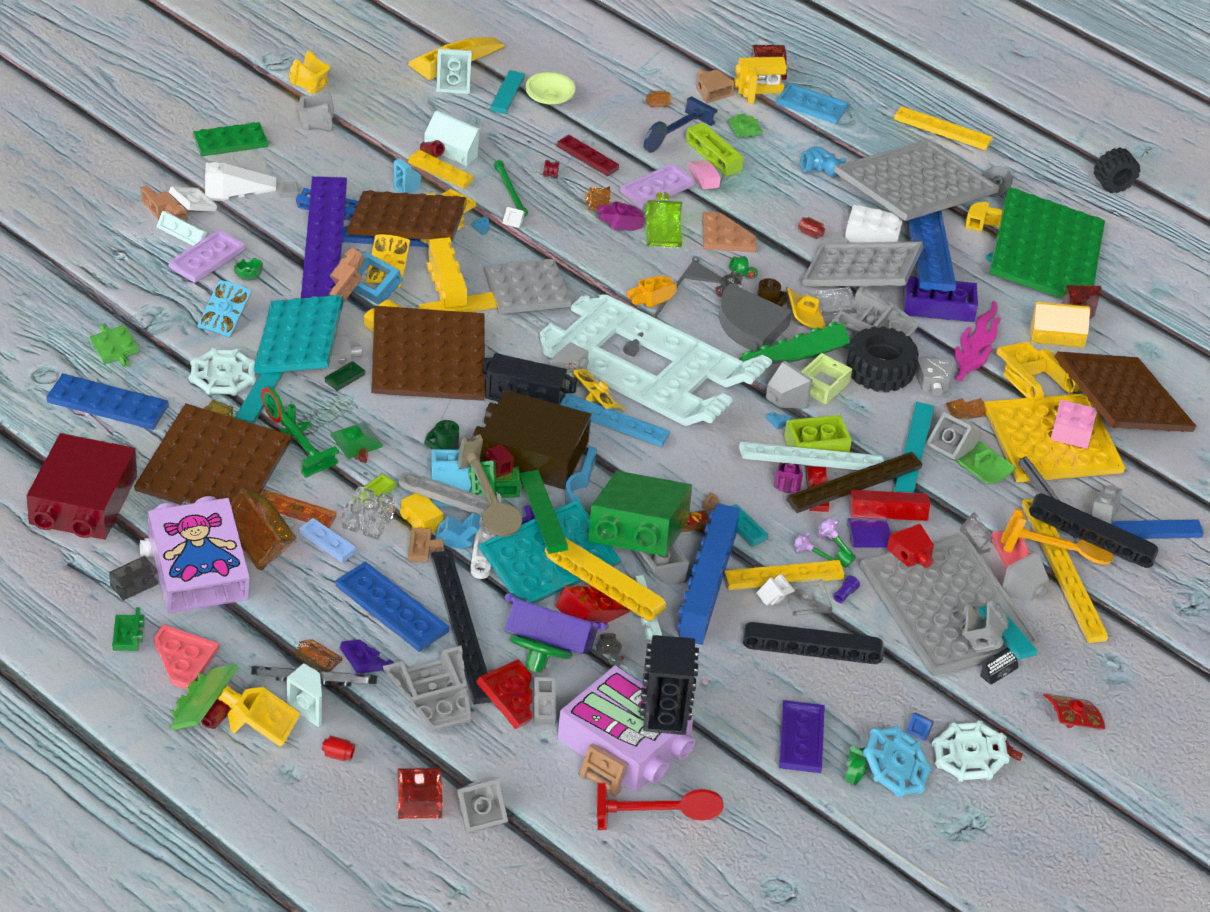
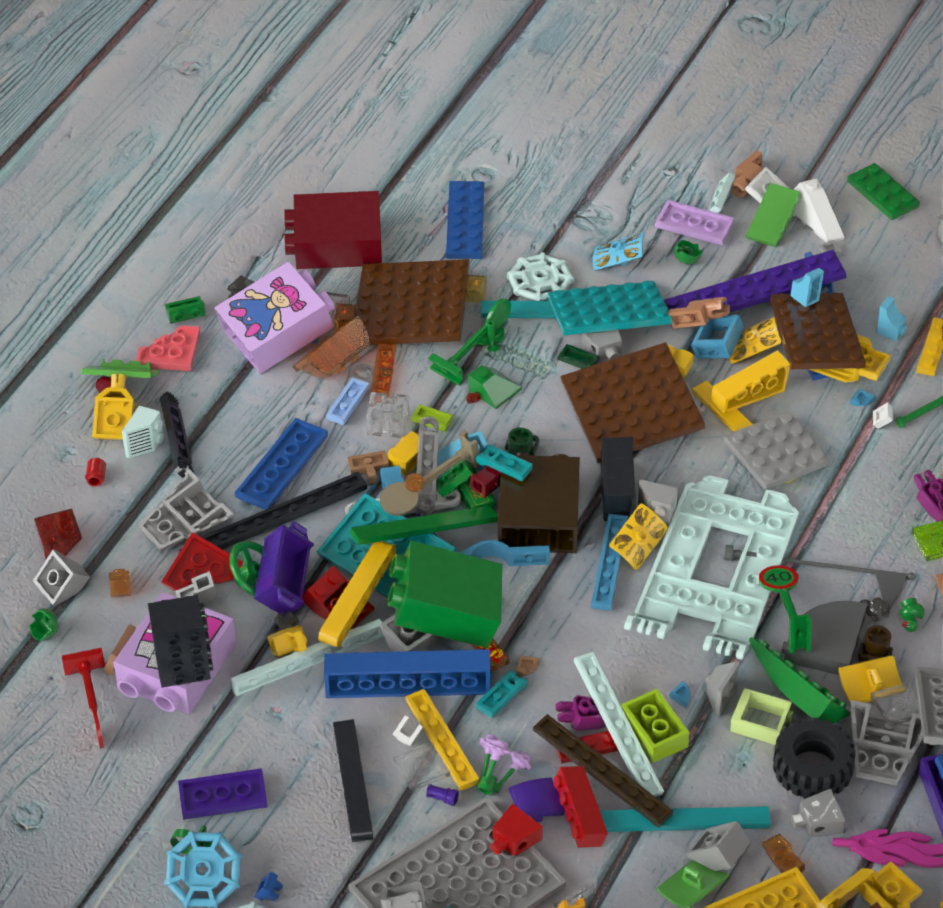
camera: 80 degrees right, 5 degrees up
bright green plate [90,323,139,367] -> none
clear orange slope [295,639,343,672] -> none
dark purple wing [340,639,394,674] -> none
light orange hinge [626,276,677,307] -> none
none -> green hair [29,608,58,641]
none -> clear orange bracket [109,569,131,598]
none -> yellow brick [266,626,308,657]
none -> clear orange plate [405,473,424,492]
none -> teal plate [476,444,532,481]
none -> bright green piece [746,183,800,247]
none -> green piece [759,565,811,654]
none -> medium azure arch [791,268,824,307]

